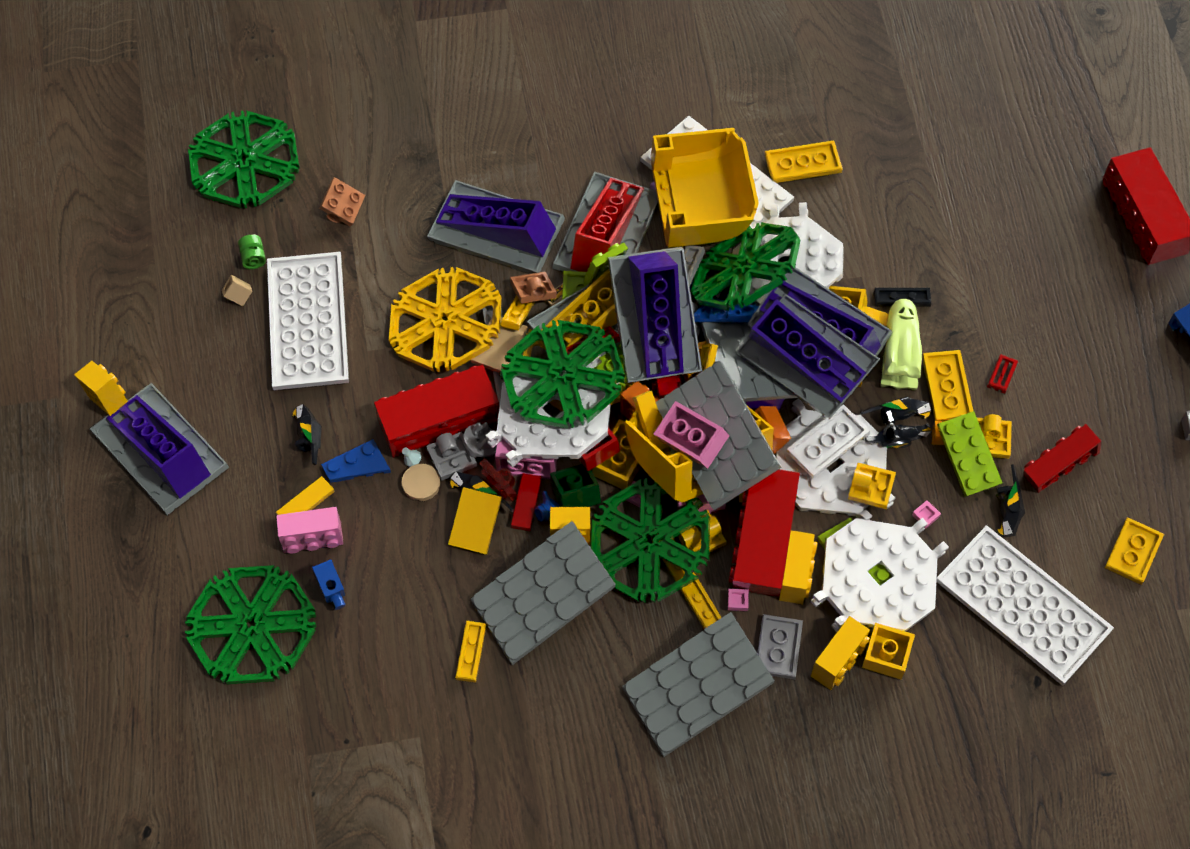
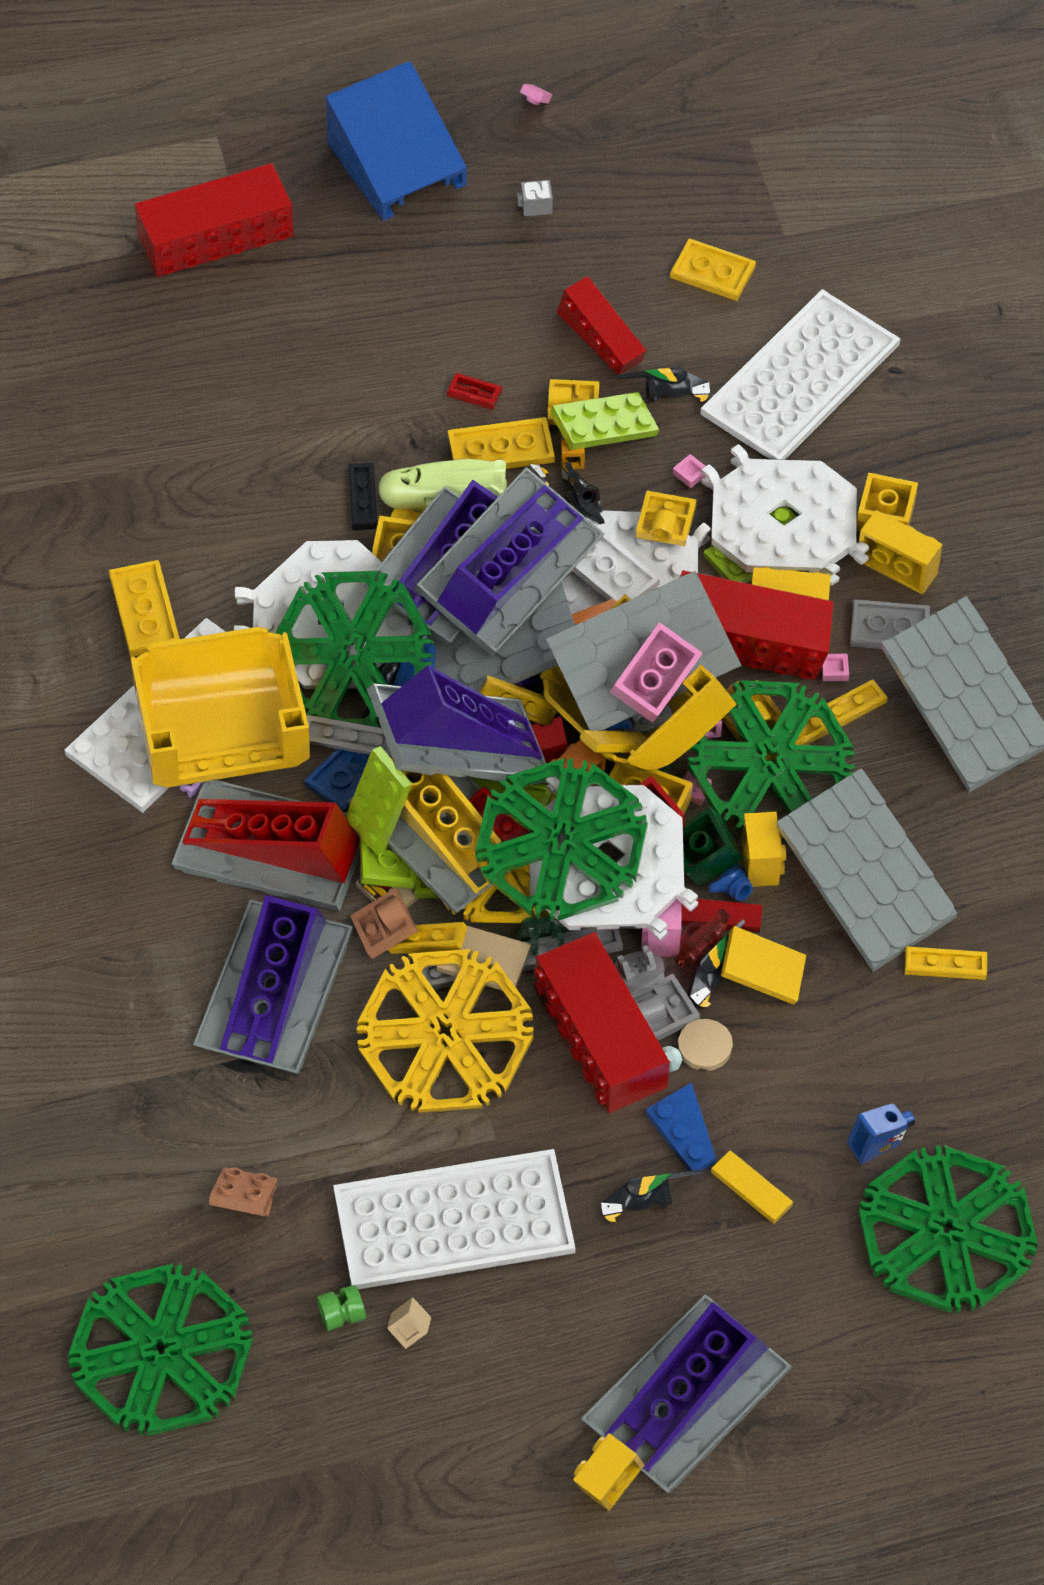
camera: 95 degrees left, 5 degrees down
bright pink brick [277,507,343,554] -> none

